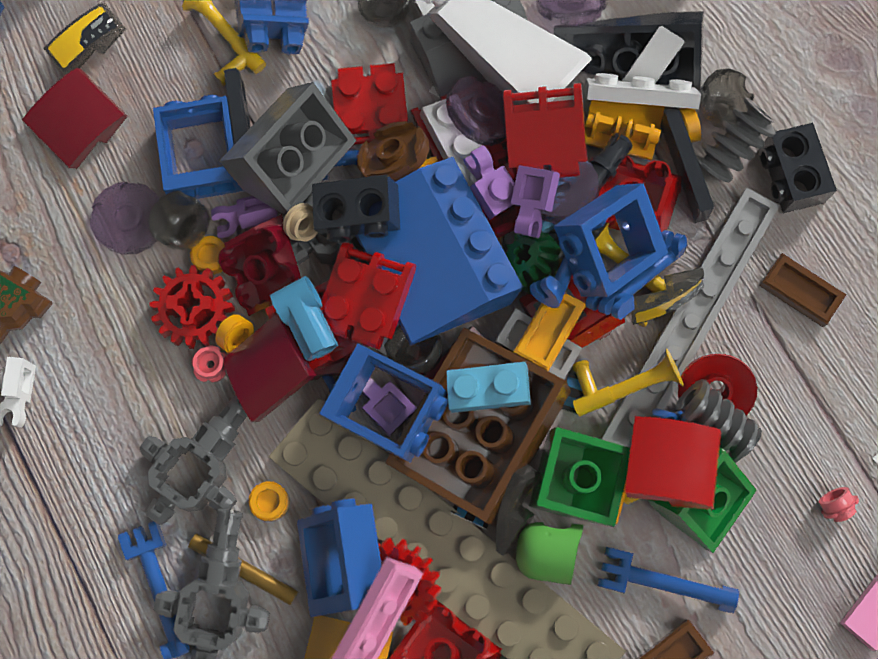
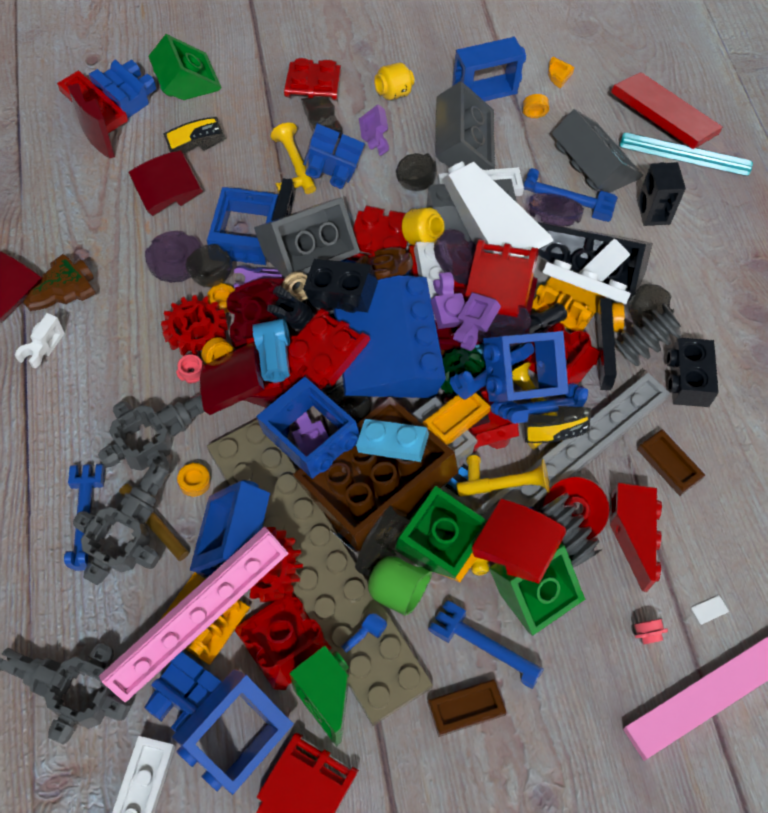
camera: 15 degrees right, 15 degrees down
none -> black hinge [267,286,313,330]
none -> blue hand [341,613,387,653]
none -> yellow head [401,207,445,245]
none -> red slope [610,483,662,592]

